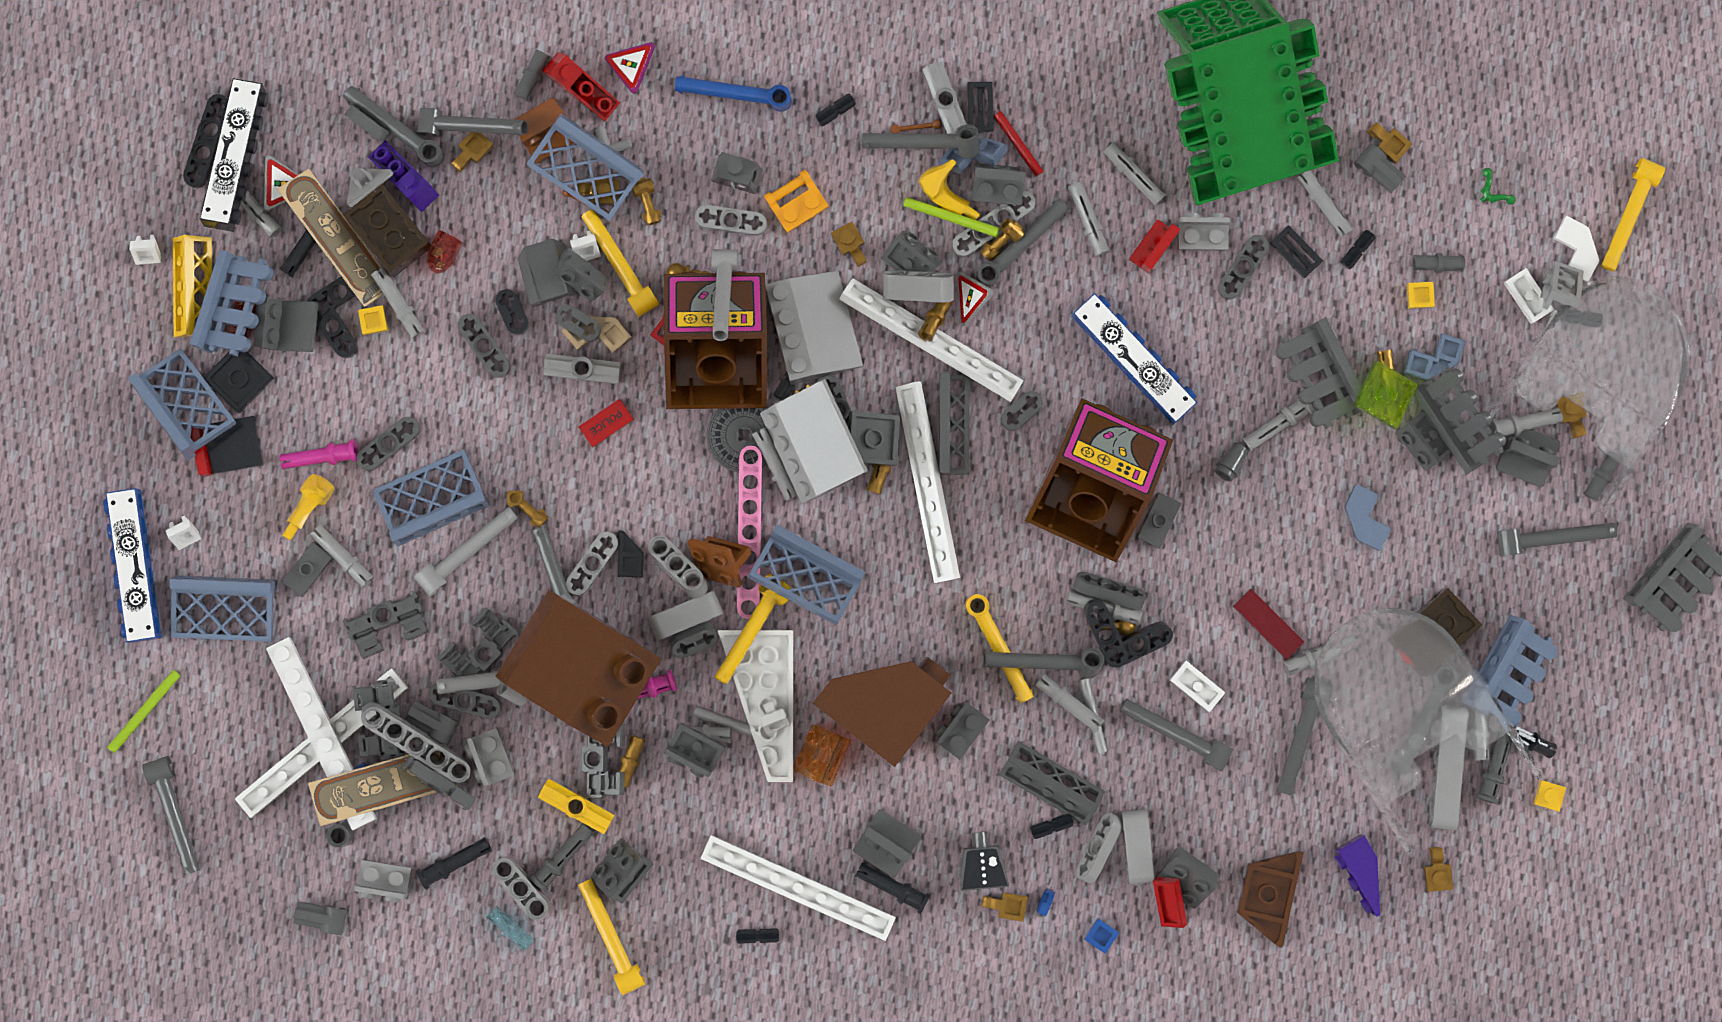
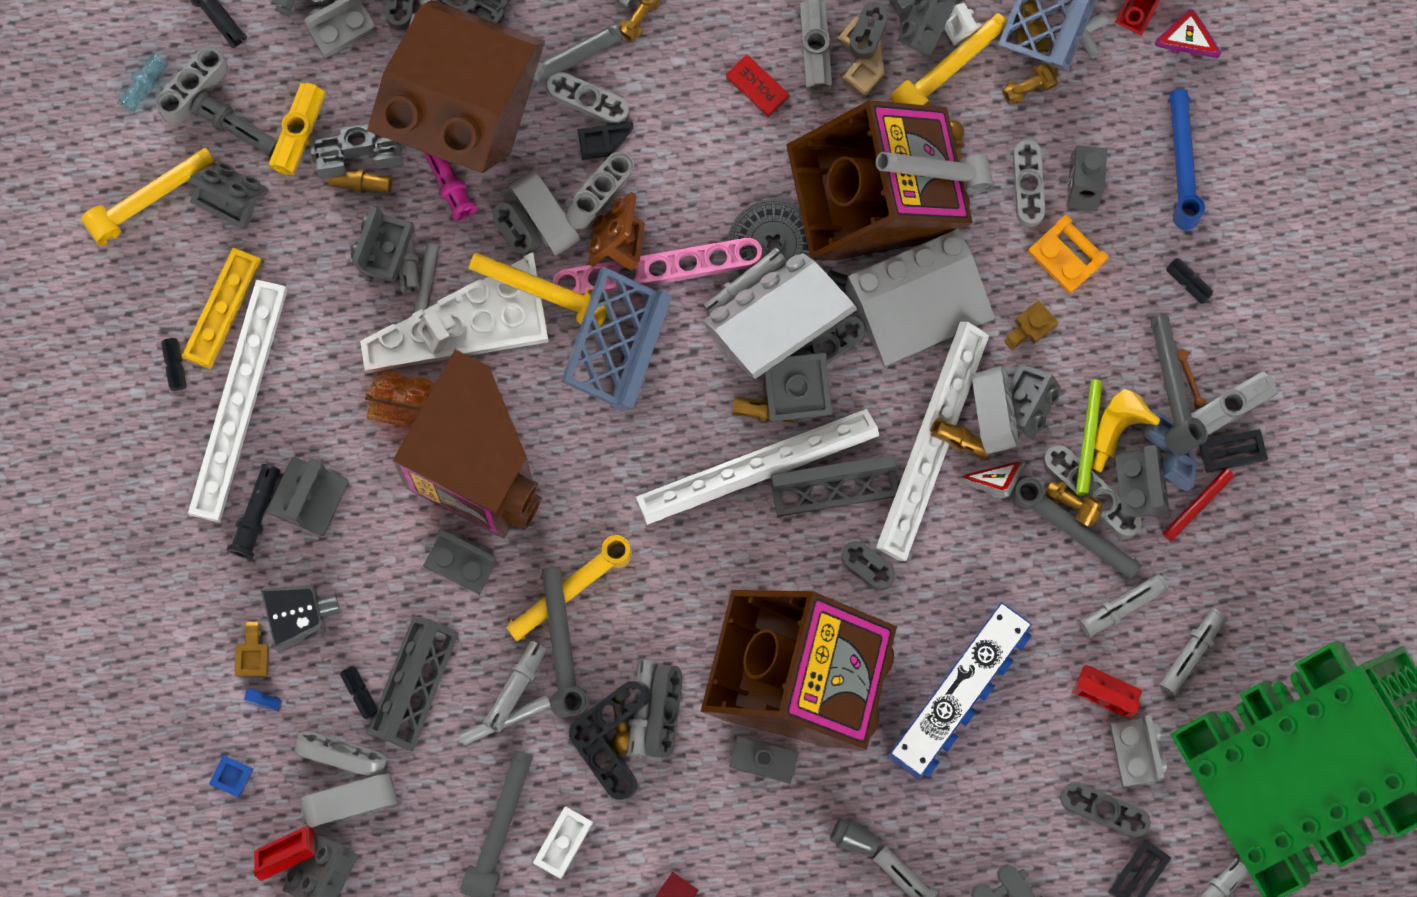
camera: 85 degrees right, 10 degrees down
none -> yellow tile [182,247,262,370]

